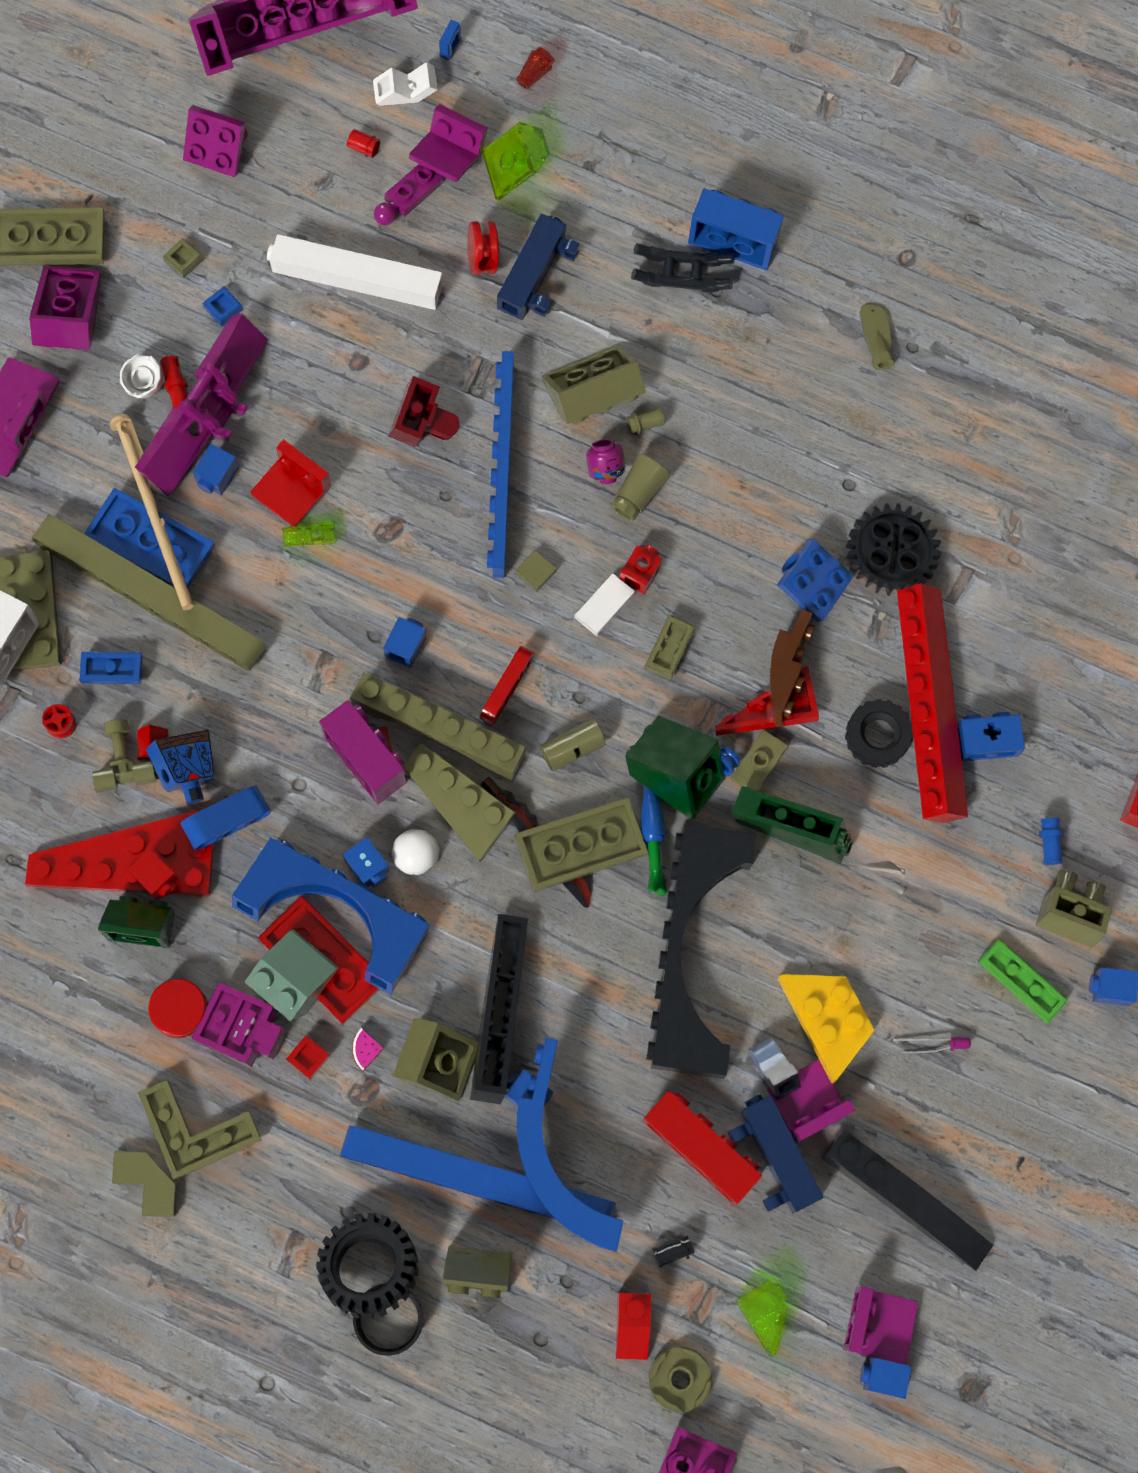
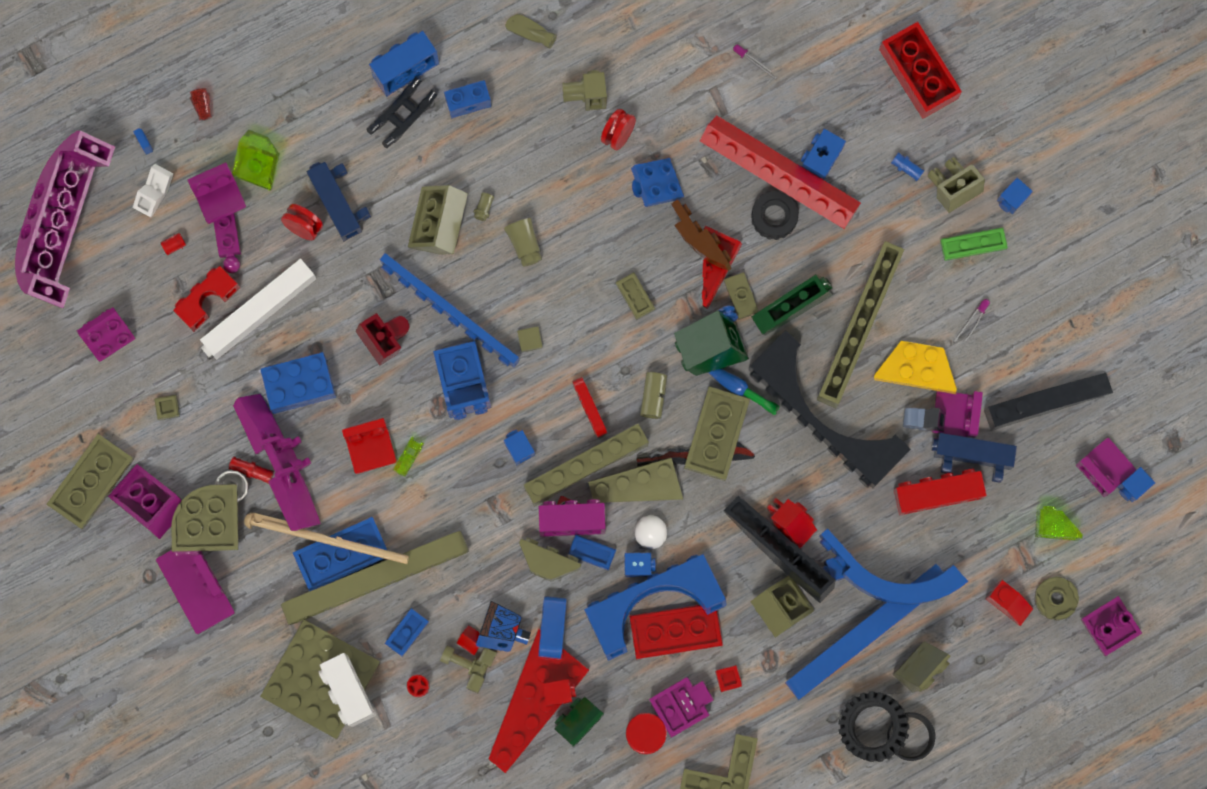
camera: 50 degrees left, 5 degrees up
blue brick [193,444,239,496] -> none
blue tile [202,286,243,327] -> none
sand green slope [245,929,339,1022] -> none
dark pink tile [352,1027,384,1072] -> none
white tile [575,573,635,636] -> none
magenta head [586,439,625,484] -> none
red brick [619,545,662,595] -> none
black pin [652,1234,695,1268] -> none
black gear [846,503,942,596] -> none
none -> olive plate [171,484,239,552]
none -> red arch [173,266,240,332]
none -> blue brick [260,352,336,414]
none -> blue bracket [433,341,491,420]
none -> blue brick [444,80,491,119]
none -> olive slope [519,537,581,582]
none -> olive brick [562,70,607,111]
none -> blue tile [568,535,616,571]
none -> red head [601,108,636,151]
none -> piece [733,44,776,79]
none -> red brick [766,498,817,549]
none -> olive brick [817,241,905,408]

